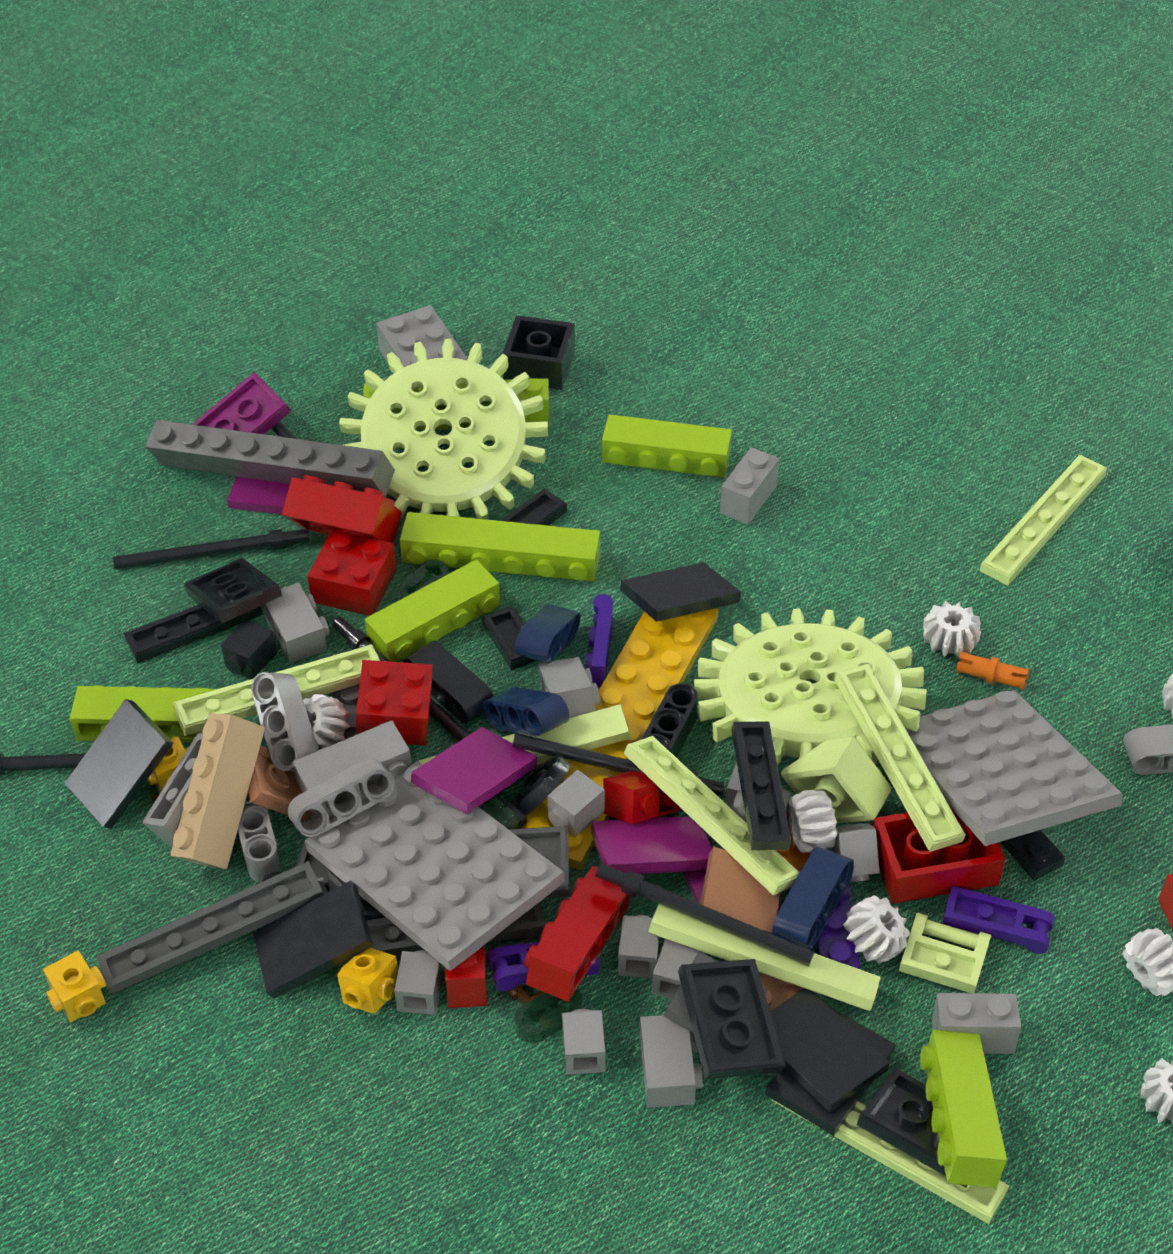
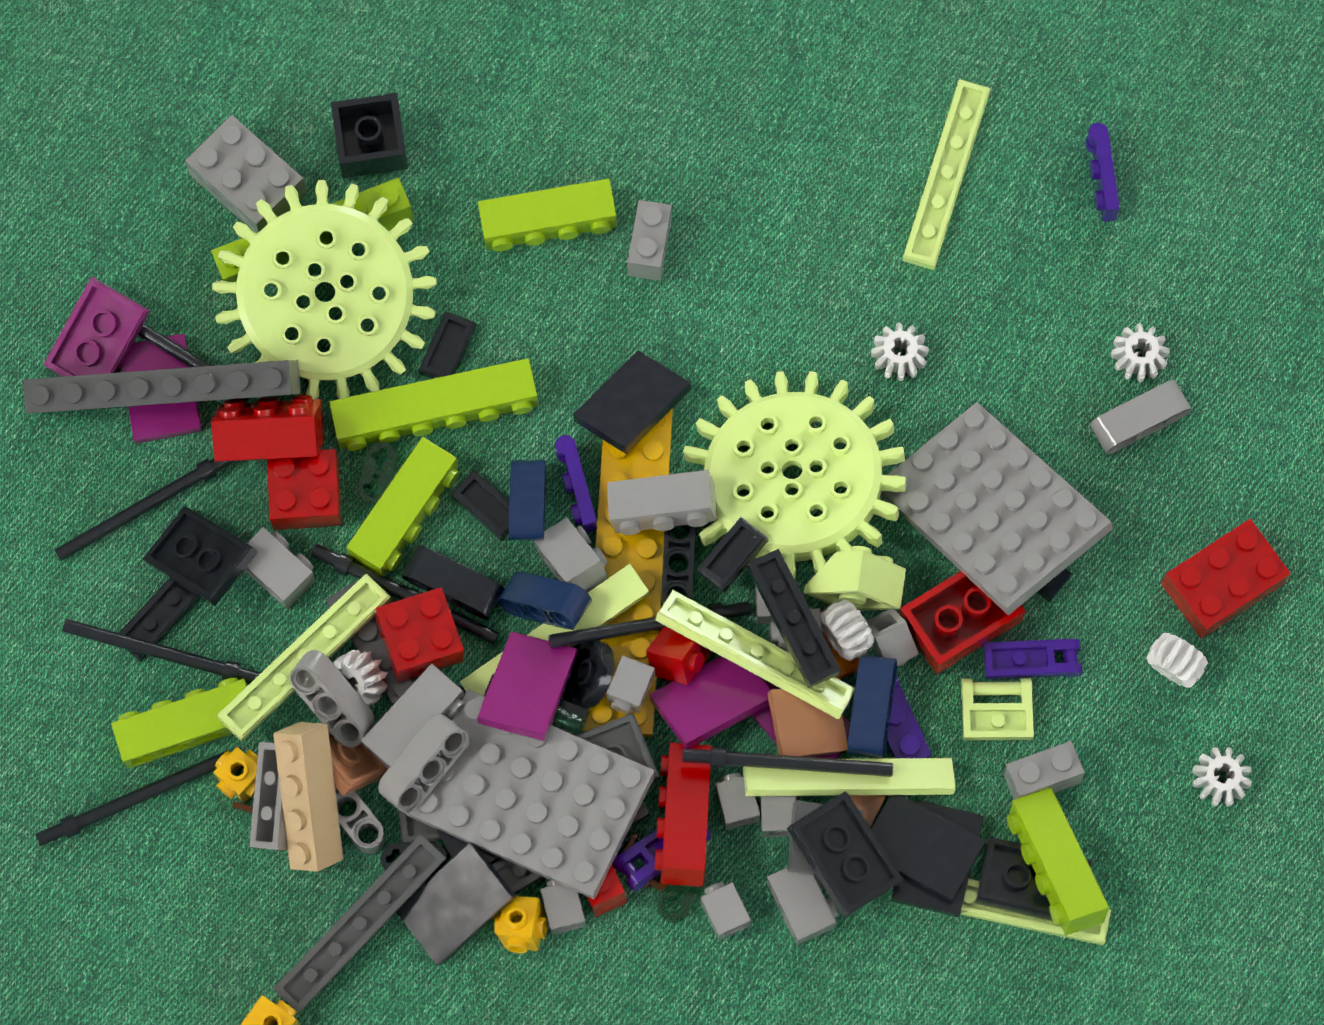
camera: 20 degrees left, 25 degrees up
tile [65,699,174,829] -> none
black brick [221,619,277,679] -> none
yellowish green tile [834,664,965,852] -> none
white gear [843,895,910,964] -> none
orange pin [956,652,1030,690] -> none
none -> black bar [62,618,261,684]
none -> light grey brick [607,470,717,535]
none -> black tile [697,517,769,593]

